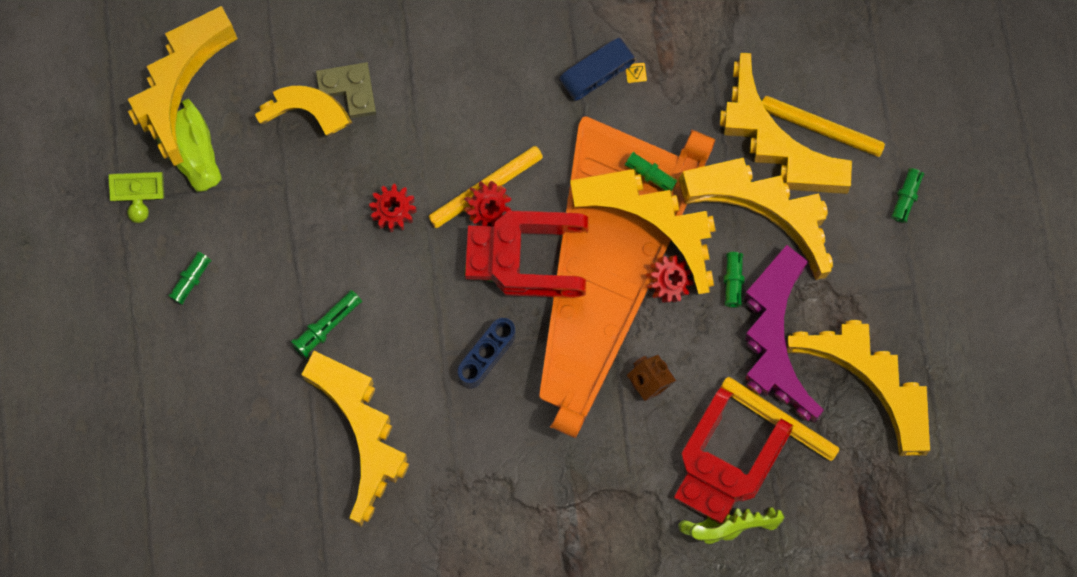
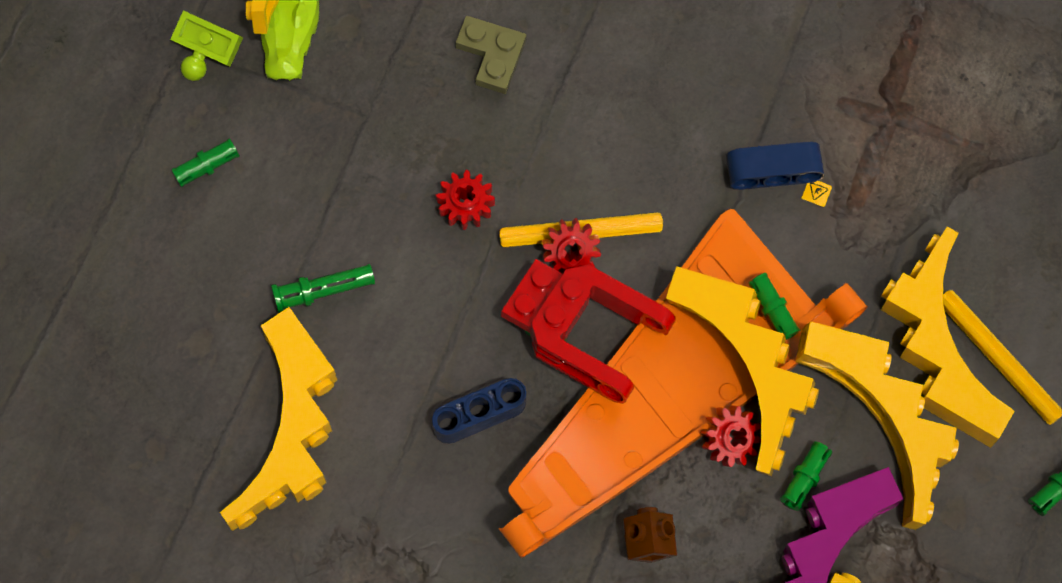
camera: 25 degrees right, 5 degrees down
yellow arch [255,86,352,136] -> none

